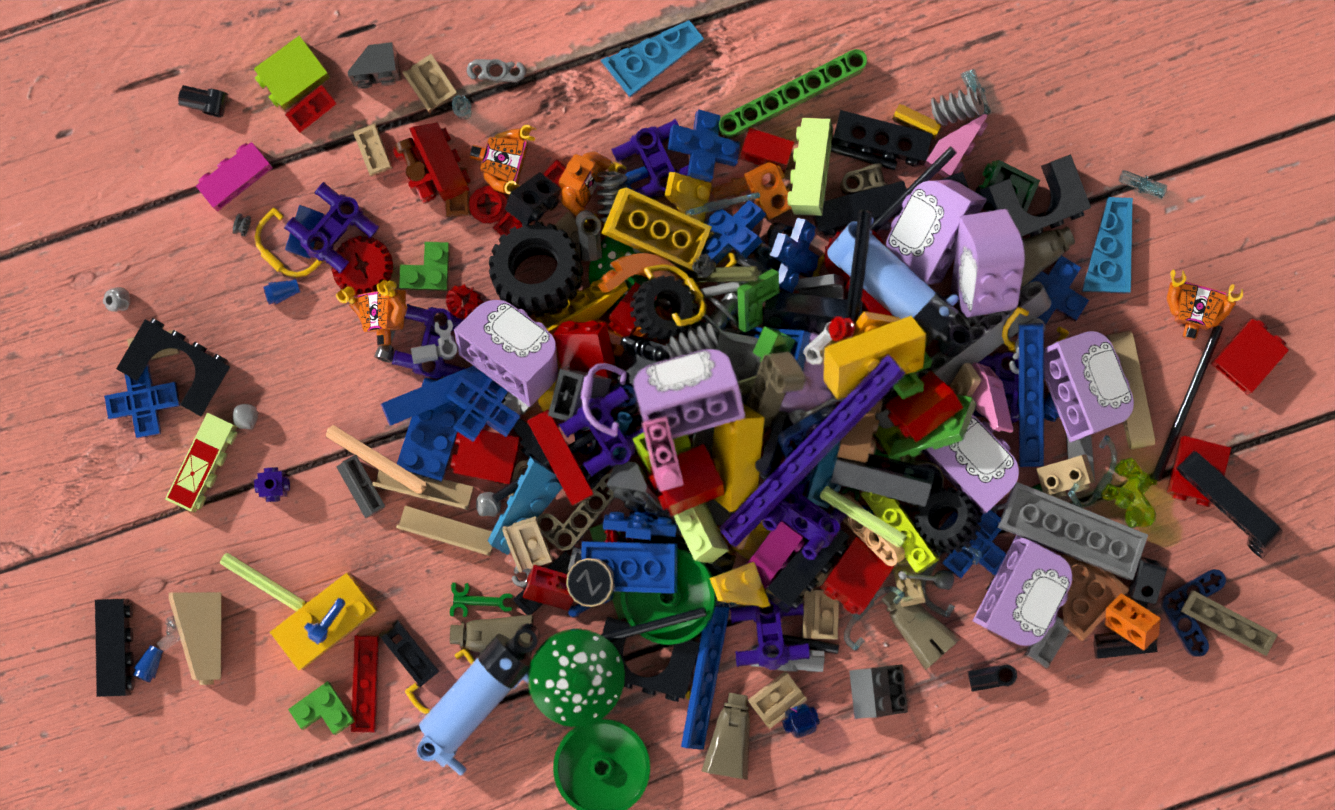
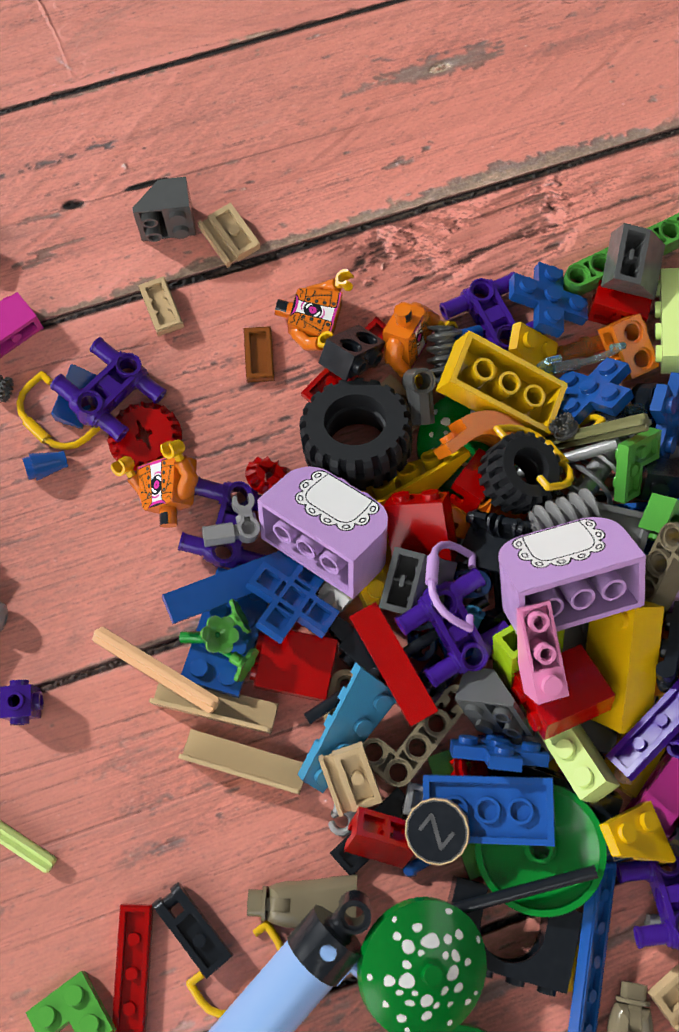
camera: 10 degrees left, 10 degrees down
lime brick [254,35,330,111] -> none
yellow brick [270,573,379,671] -> none
red hinge [285,85,337,133] -> none
blue piece [304,598,346,645] -> none
dark grey piece [336,455,385,518] -> none
dark grey hinge [374,331,395,363] -> none
hips [393,138,436,204] -> none
bright green plate [399,242,449,291] -> none
red slope [409,122,471,202] -> none
green bar [449,583,513,617] -> none
clear light blue pin [452,95,472,120] -> none
light grey piece [467,59,526,82] -> none
red gear [469,186,507,224] -> none
light grey piece [476,492,501,517] -> none
dark azure wing [600,20,704,98] -> none
none -> bright green plant [179,599,259,682]
none -> dark grey slope [601,223,665,300]

